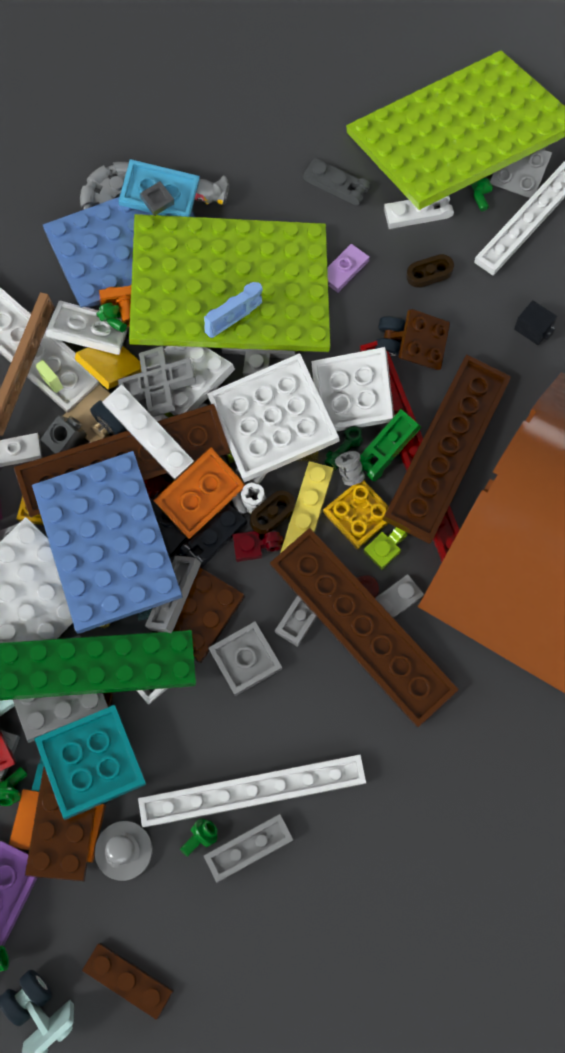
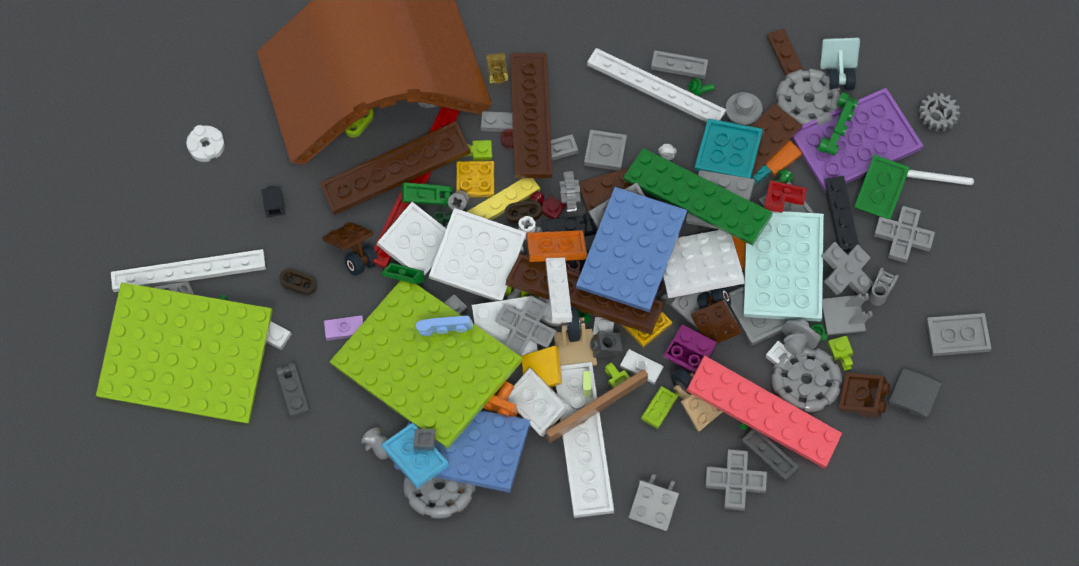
camera: 145 degrees left, 5 degrees down
green plate [96,303,127,333] -> none
none -> green slope [381,263,425,284]
none -> clear yellow brick [486,52,508,83]
none -> light grey gear [559,171,581,212]
none -> lime plate [604,362,630,389]
none -> white plate [658,144,676,160]
none -> light grey plate [776,69,841,126]

